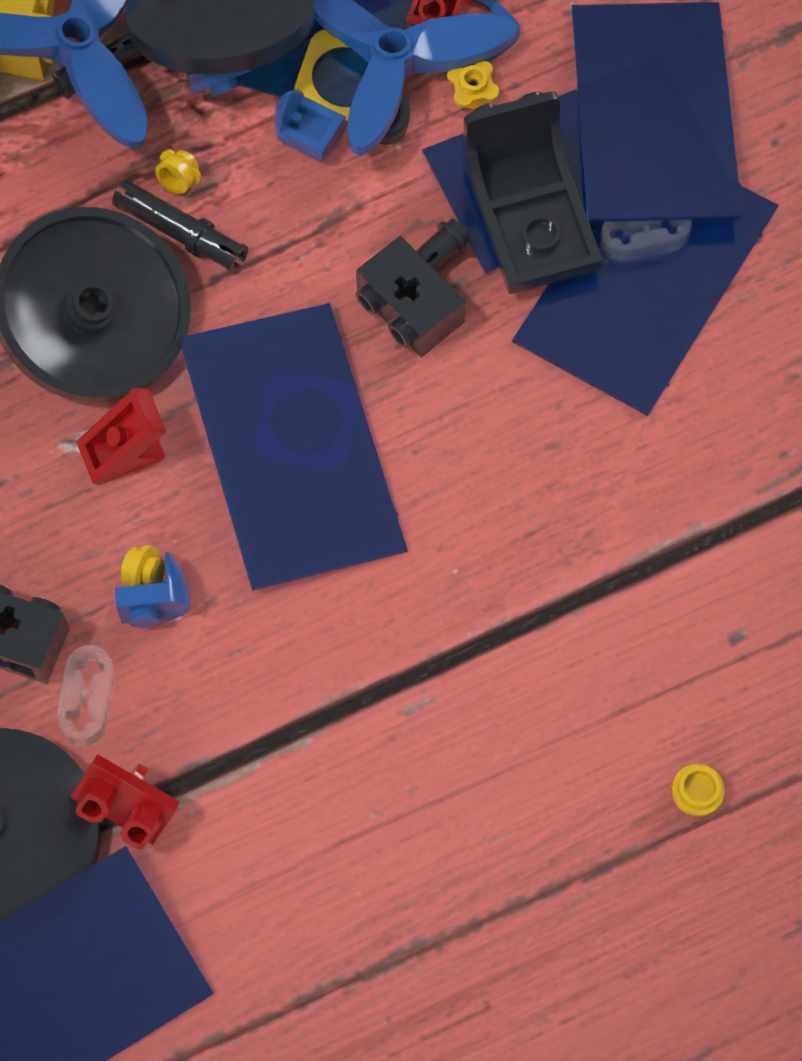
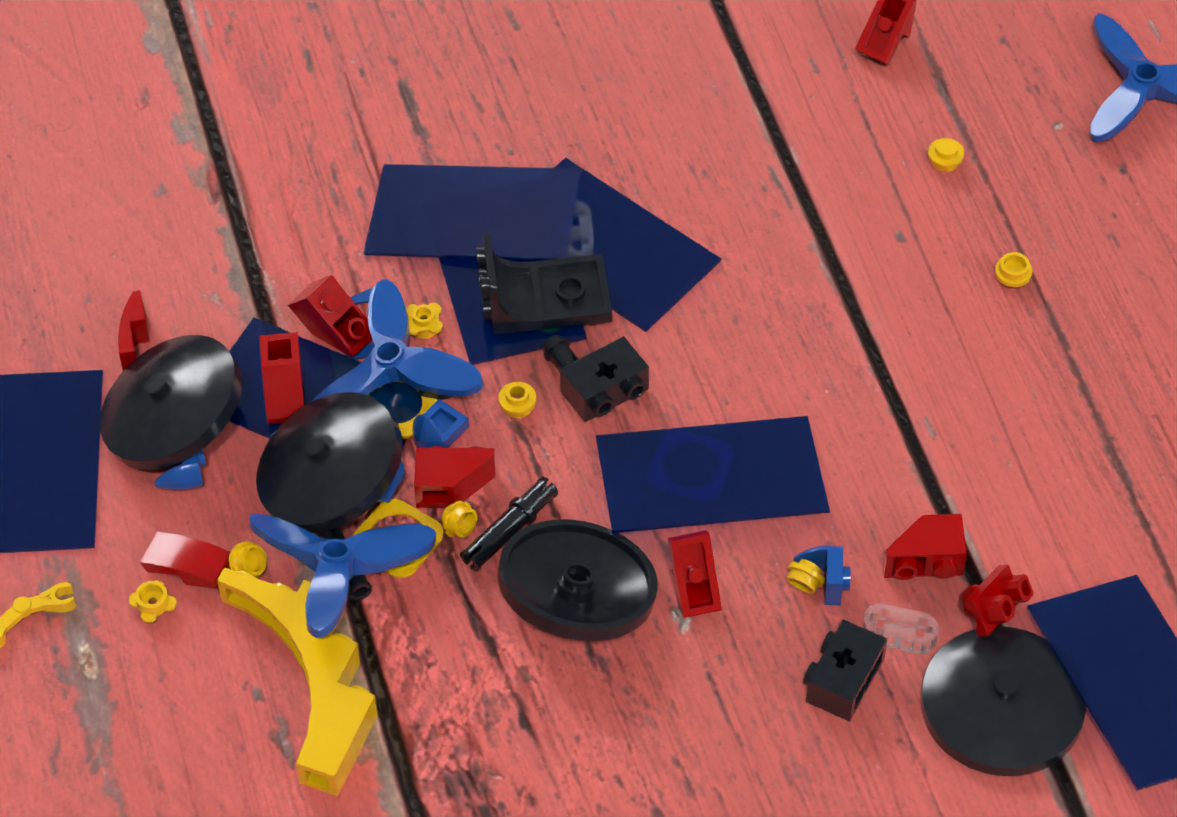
camera: 80 degrees left, 15 degrees down
none -> yellow piece [352,499,444,578]
none -> red slope [414,446,496,508]
none -> yellow plate [498,382,537,418]
none -> red slope [883,514,967,580]

